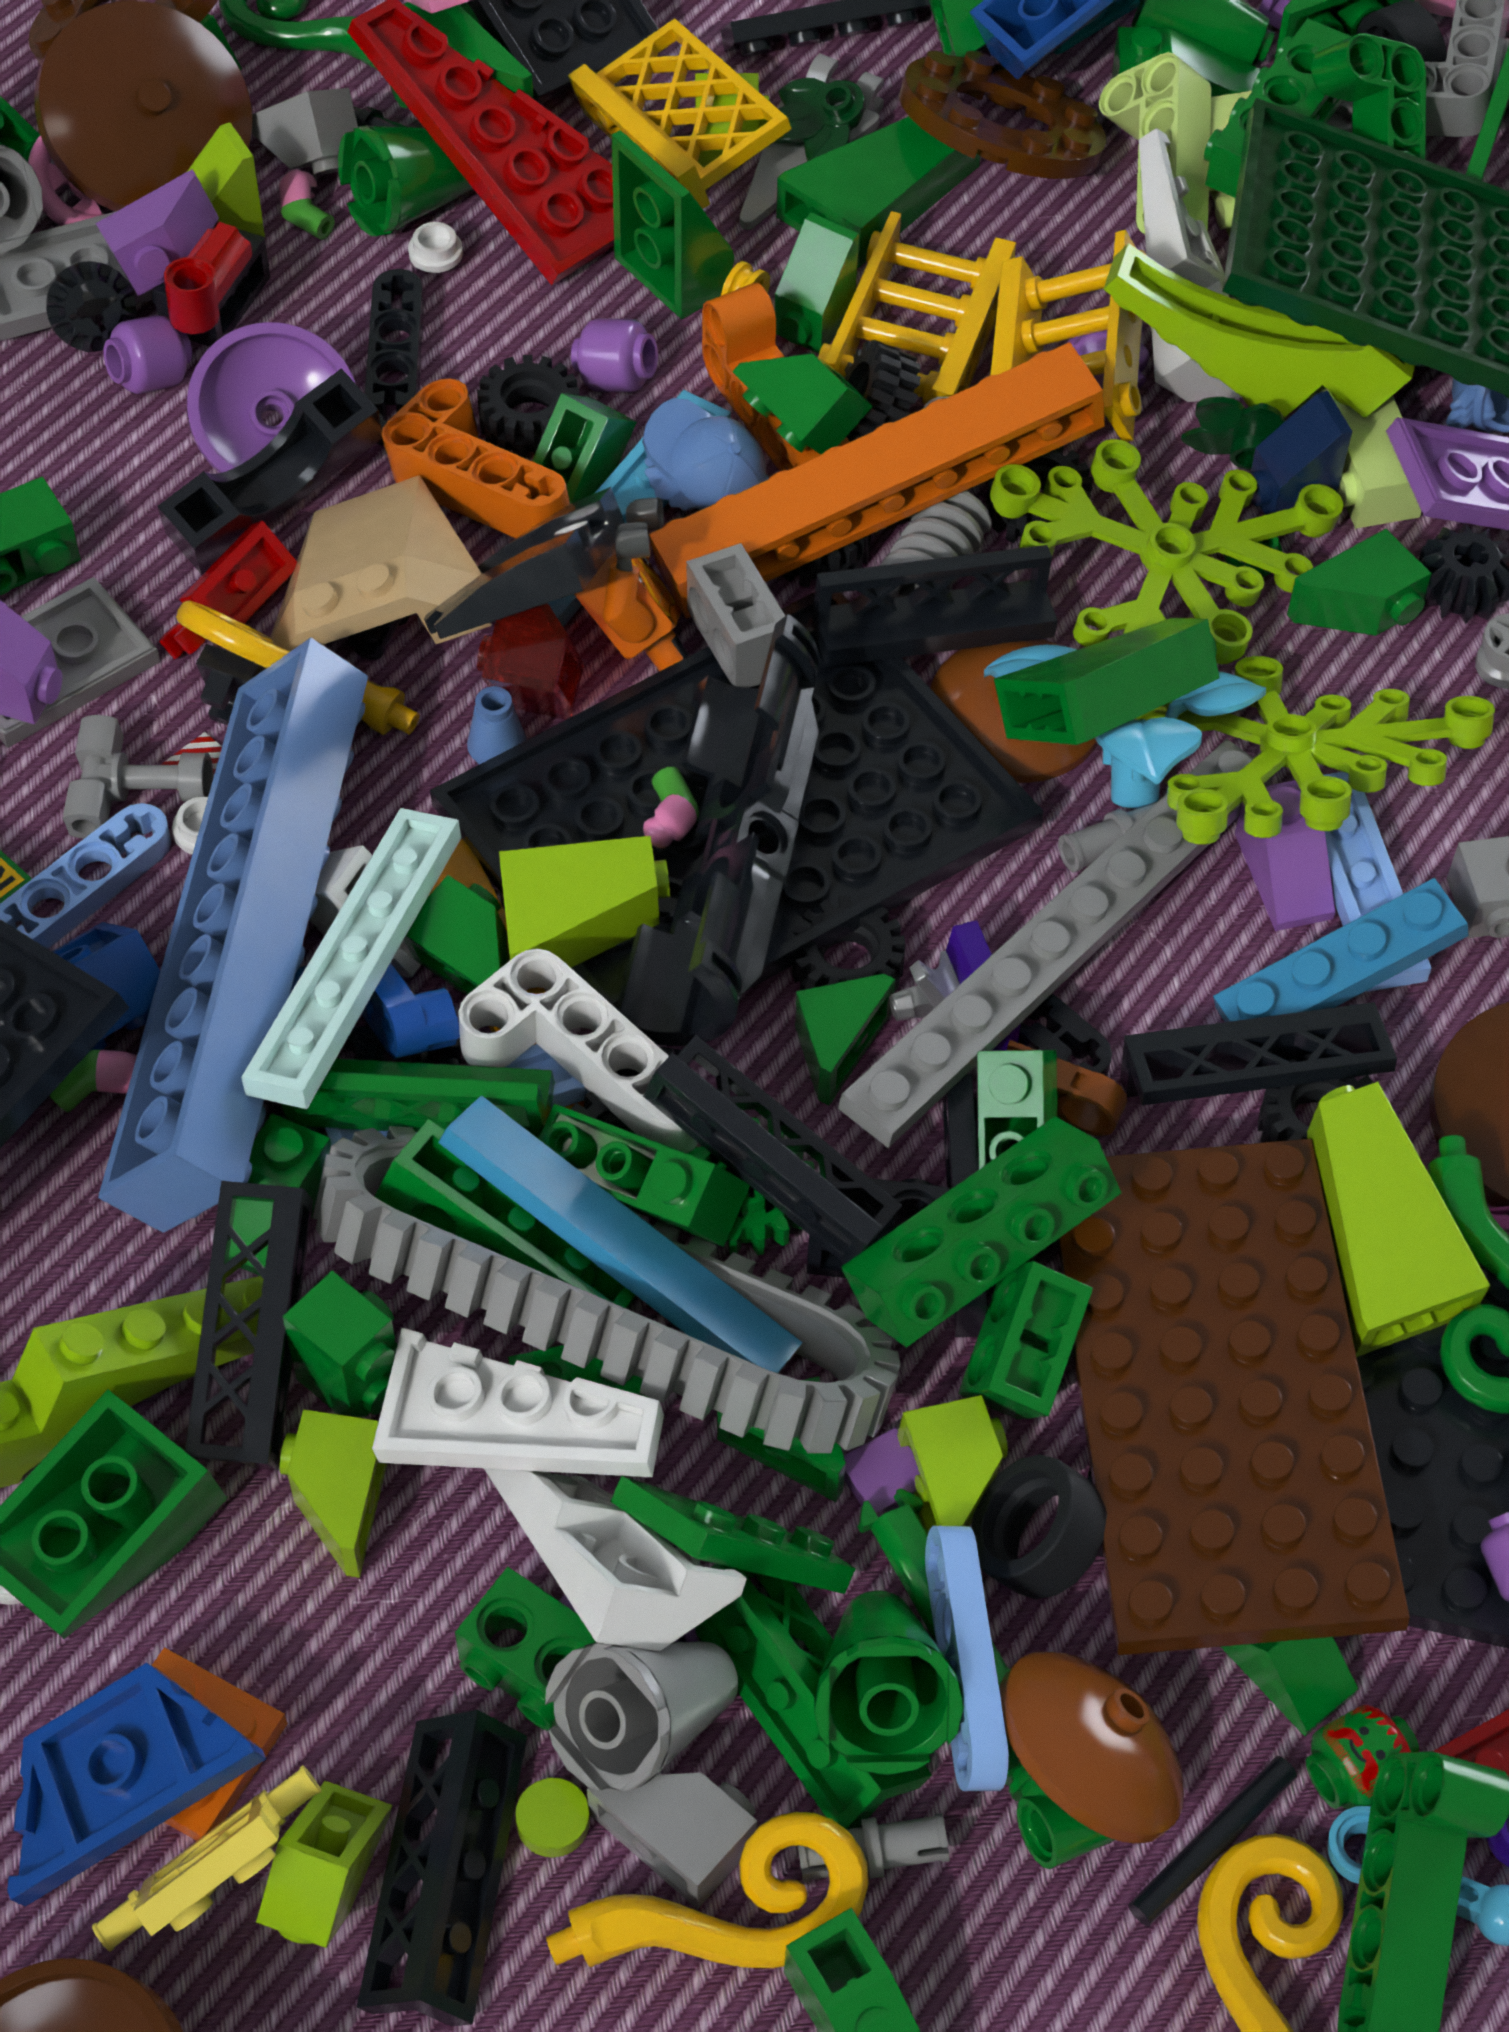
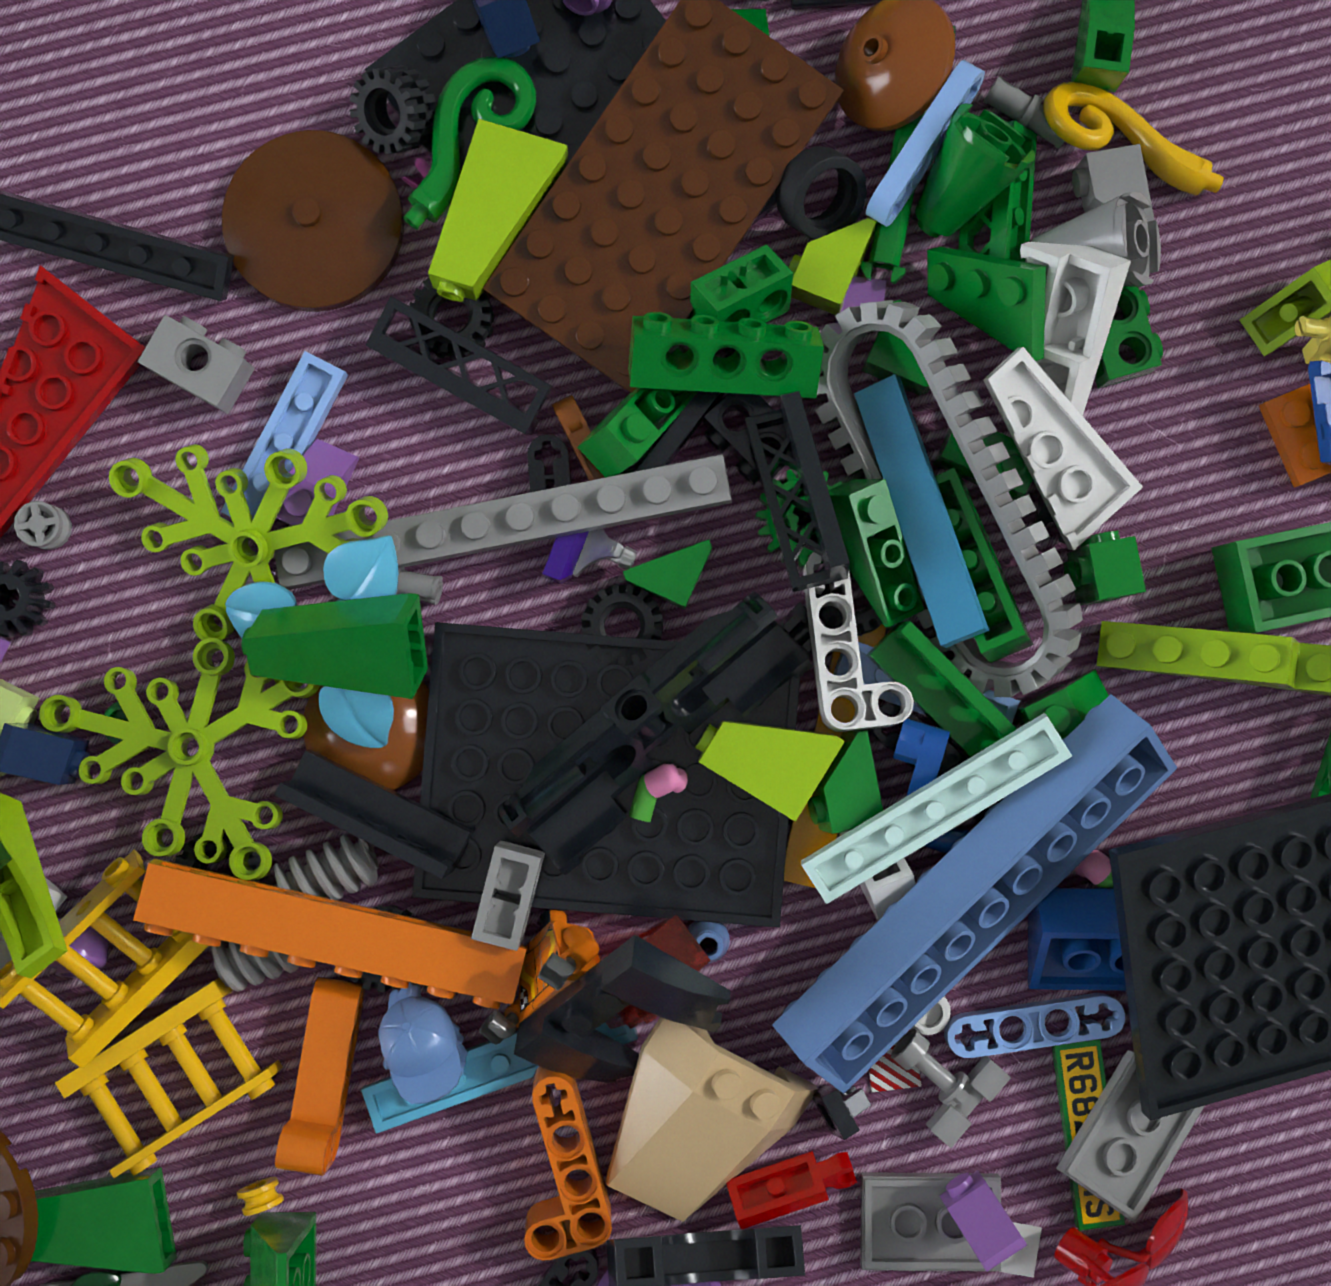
camera: 140 degrees left, 30 degrees up
yellow plant [176,600,420,735] -> none
black fence [185,1181,313,1471] -> none
lime slope [280,1409,387,1578] -> none
black fence [356,1710,527,2027] -> none
black tyre [477,355,579,459] -> none
lime tile [516,1778,590,1858] -> none
green slope [532,393,637,504] -> none
medium lavender head [571,318,658,393] -> none
green slope [732,353,873,455] -> none
green slope [774,212,859,353] -> none
black tyre [844,340,921,442] -> none
dark green plate [1181,397,1285,470] -> none
dark azure plate [1213,878,1469,1022] -> none
green slope [1287,529,1431,636] -> none

